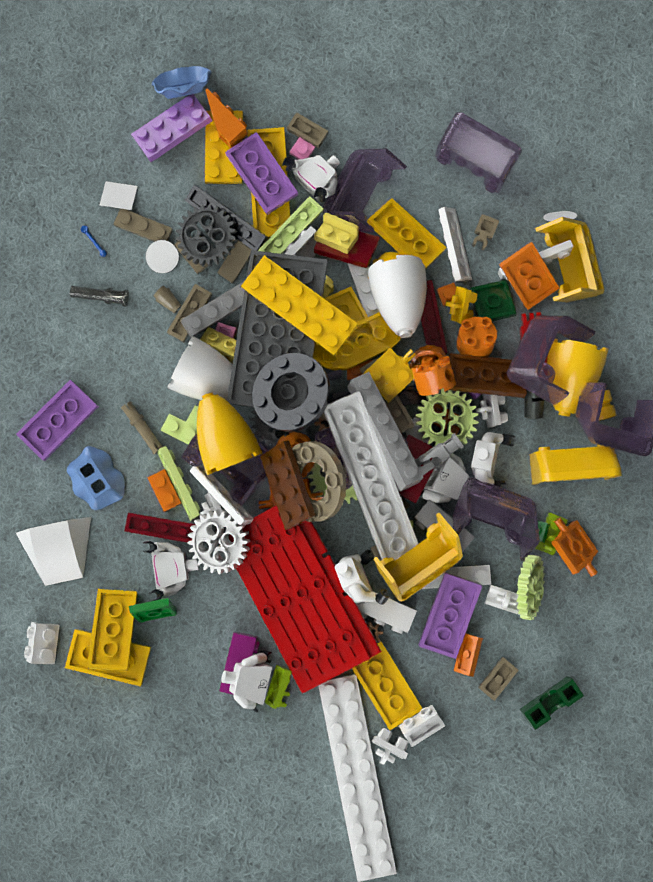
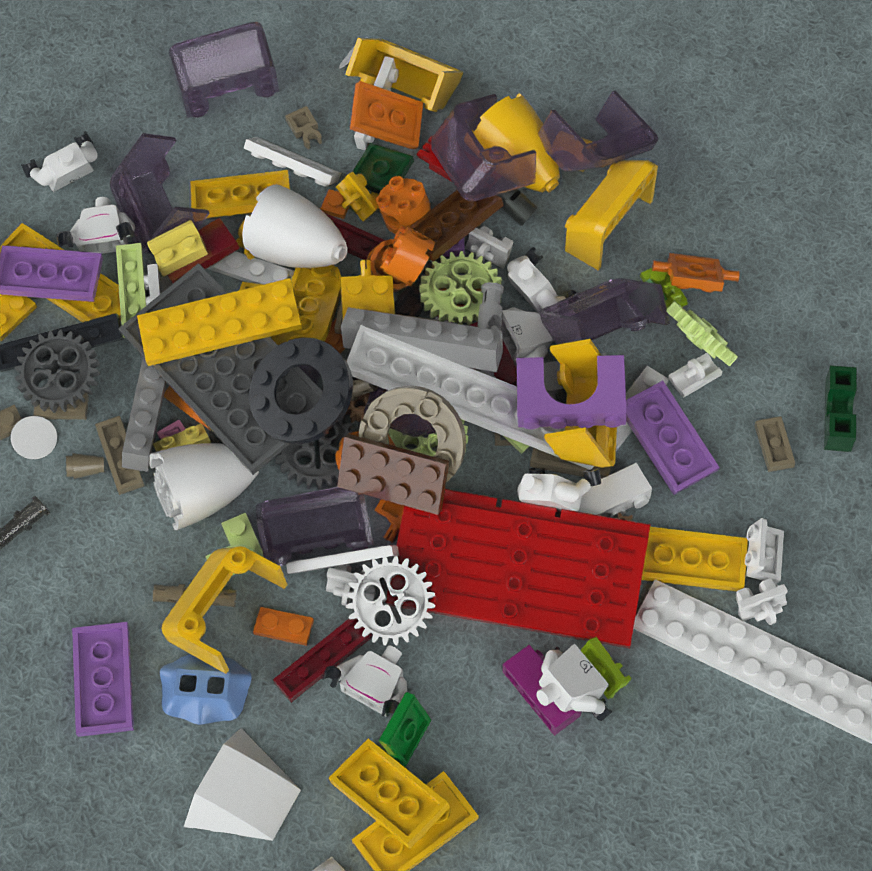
camera: 50 degrees left, 20 degrees down
yellowish green plate [157,446,201,521] -> none
yellow cylinder [197,392,262,475] -> none
dark tan slope [217,240,251,284] -> none
dark tan plate [287,112,328,149] -> none
bright pink plate [289,137,315,160] -> none
orange plate [454,633,483,677] -> none
none -> white torso [21,131,97,192]
none -> yellow windscreen [162,546,287,674]
none -> medium lavender arch [517,355,626,430]

